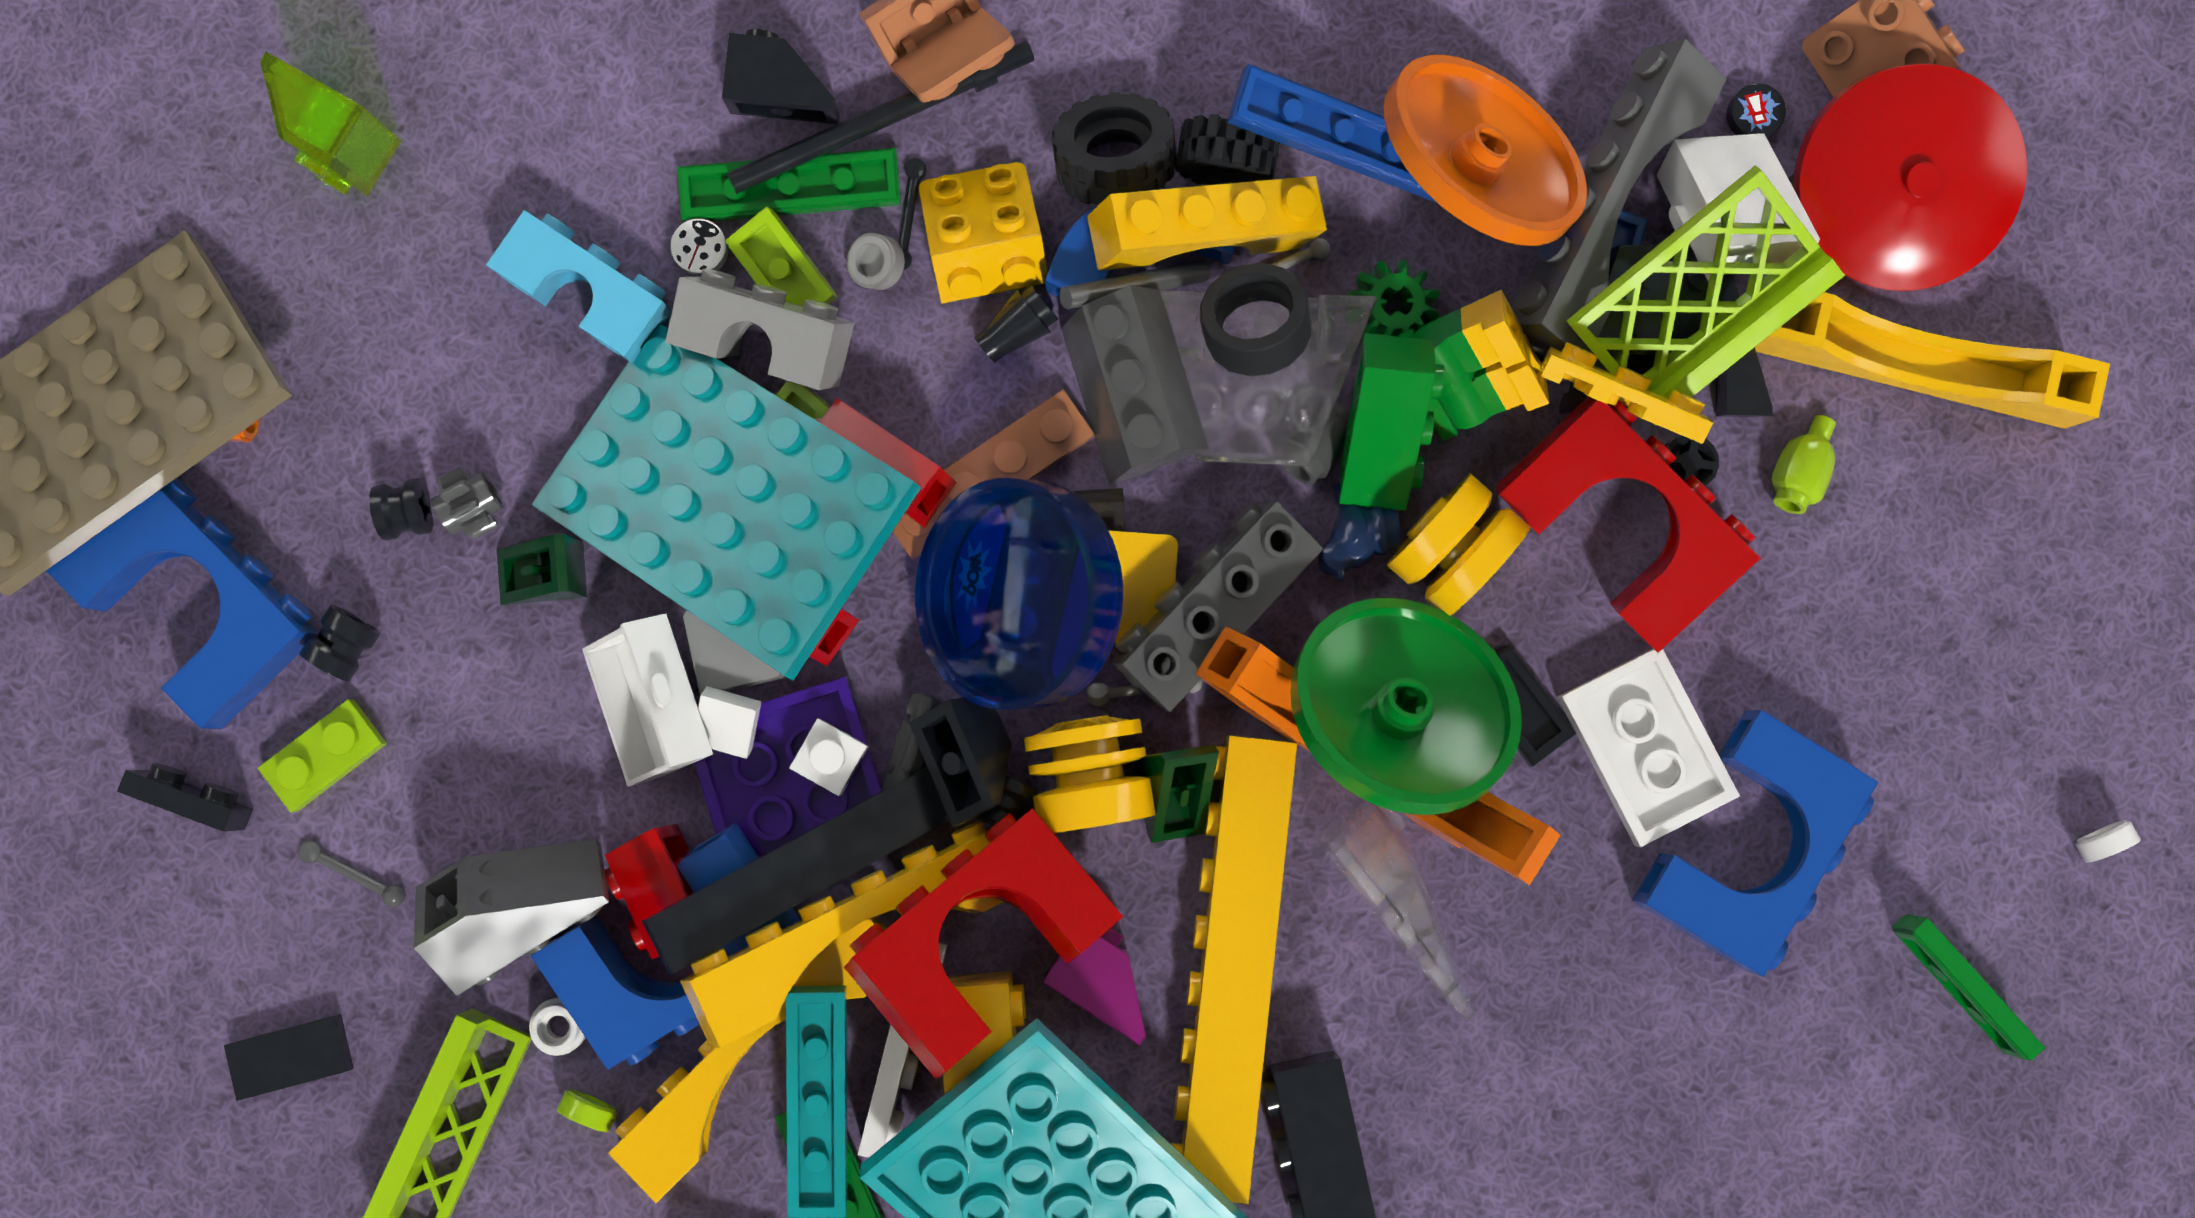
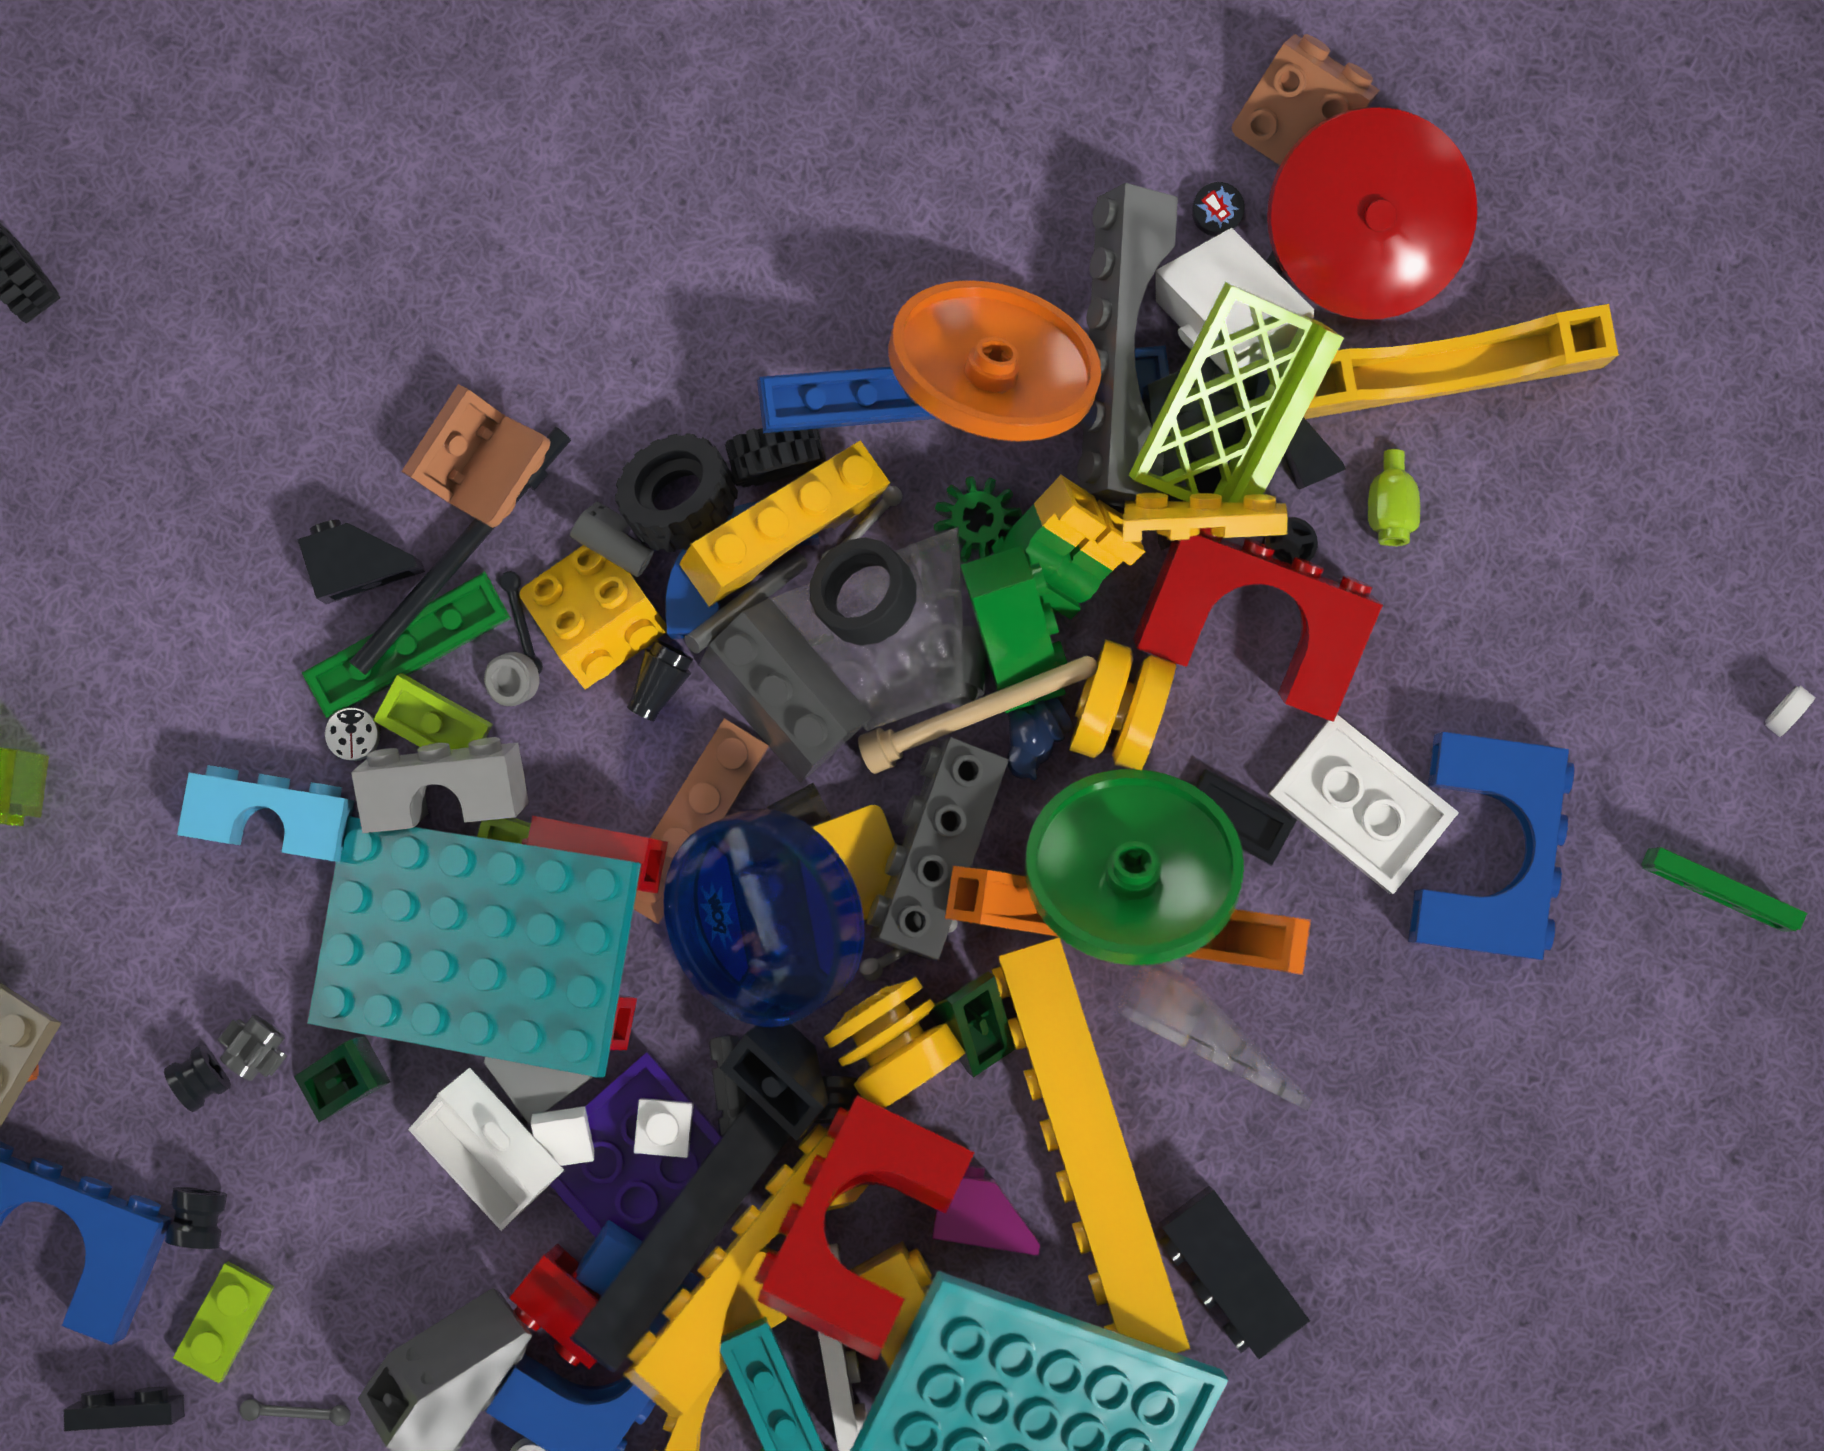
camera: 15 degrees left, 0 degrees up
none -> dark grey piece [570,501,654,577]
none -> tan piece [858,656,1098,774]

